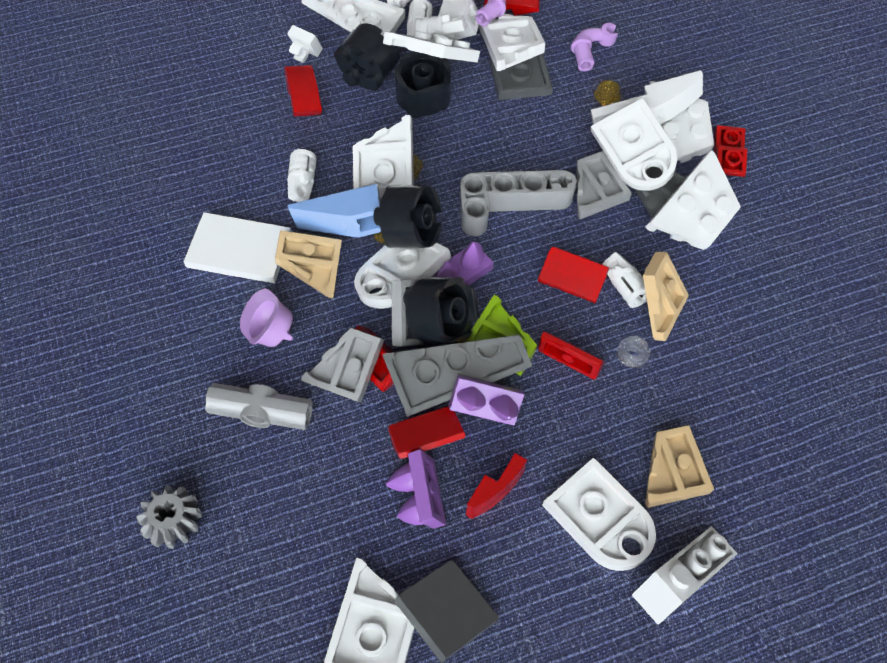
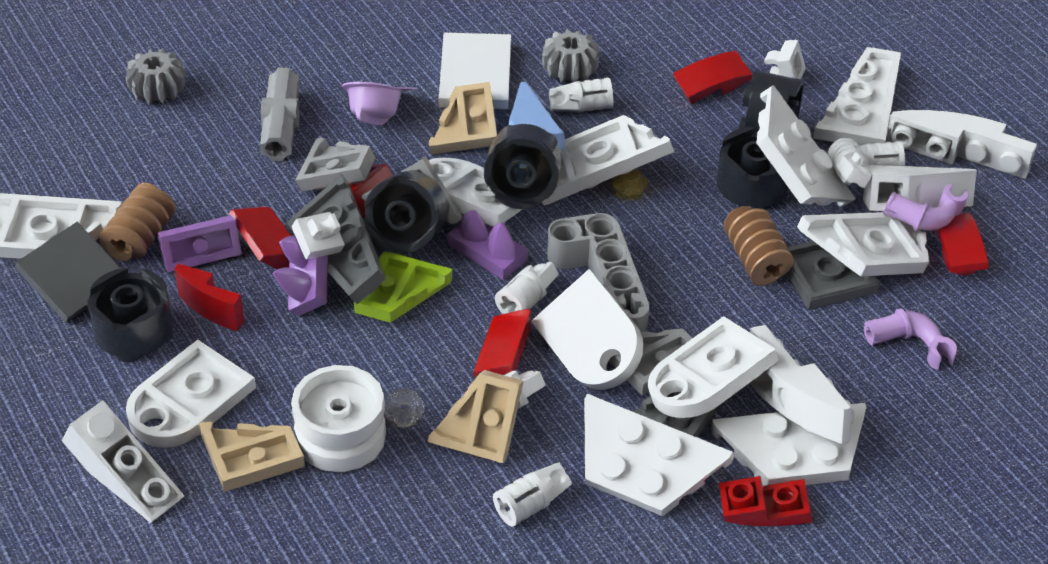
camera: 80 degrees right, 15 degrees down
red slope [538,331,605,380] -> none
clear yellow plate [594,80,621,105] -> none
none -> black brick [87,268,173,363]
none -> medium nougat piece [99,182,176,261]
none -> white wheel [291,365,386,472]
none -> white tile [292,212,345,260]
none -> white hinge [493,463,572,526]
none -> white hinge [495,262,559,314]
none -> white tile [532,269,643,390]
none -> light grey gear [542,29,600,83]
none -> medium nougat piece [724,206,794,286]

